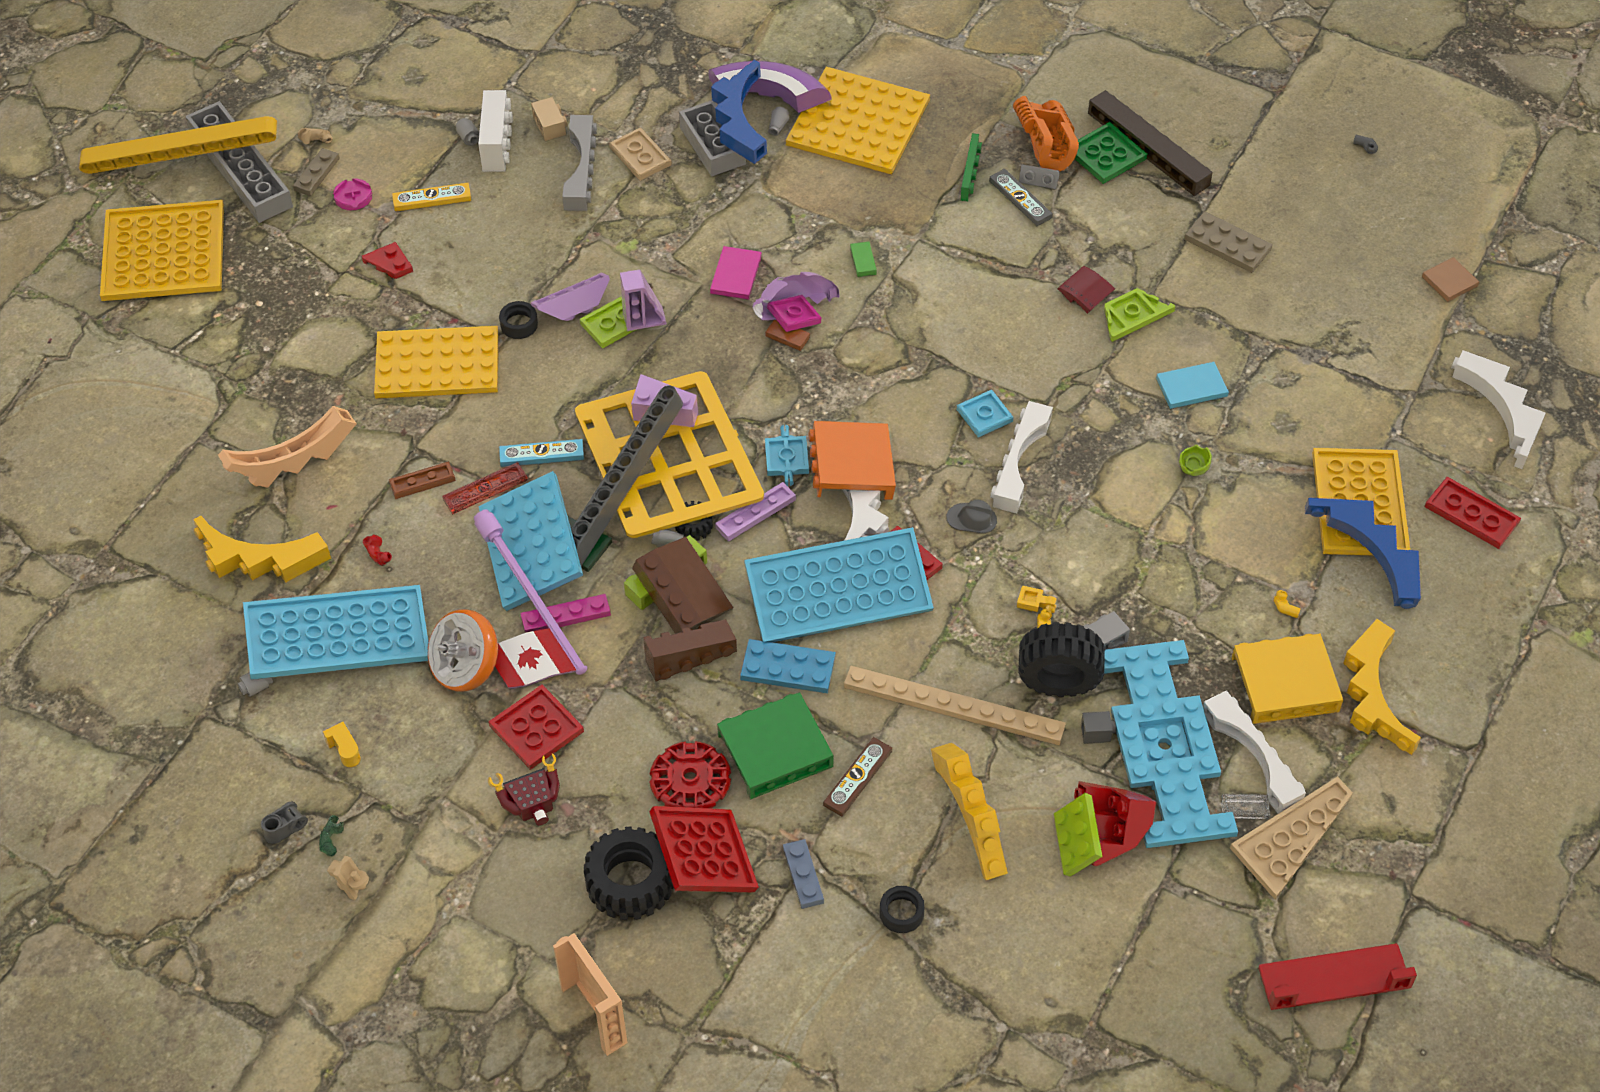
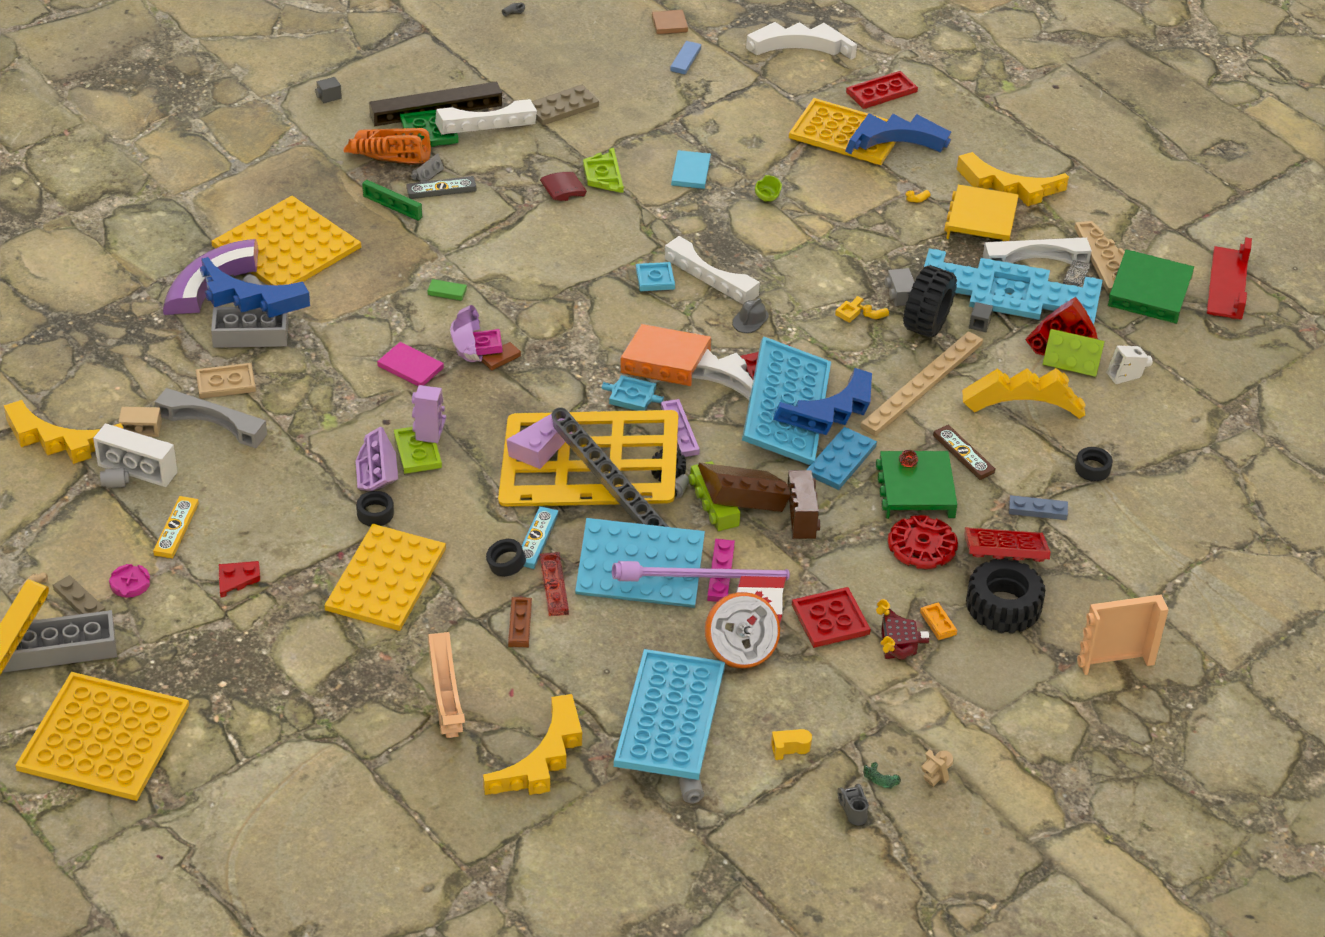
camera: 70 degrees left, 10 degrees down
red piece [362,534,392,566] -> none
none -> yellow arch [4,400,124,464]
none -> dark grey brick [315,77,342,104]
none -> white arch [435,99,537,134]
none -> black tyre [486,538,526,577]
none -> medium blue tile [670,41,701,74]
none -> blue arch [773,368,872,435]
none -> clear red plate [899,450,918,467]
none -> light orange plate [920,602,957,640]
none -> white torso [1106,346,1153,384]
none -> green panel [1108,249,1195,324]

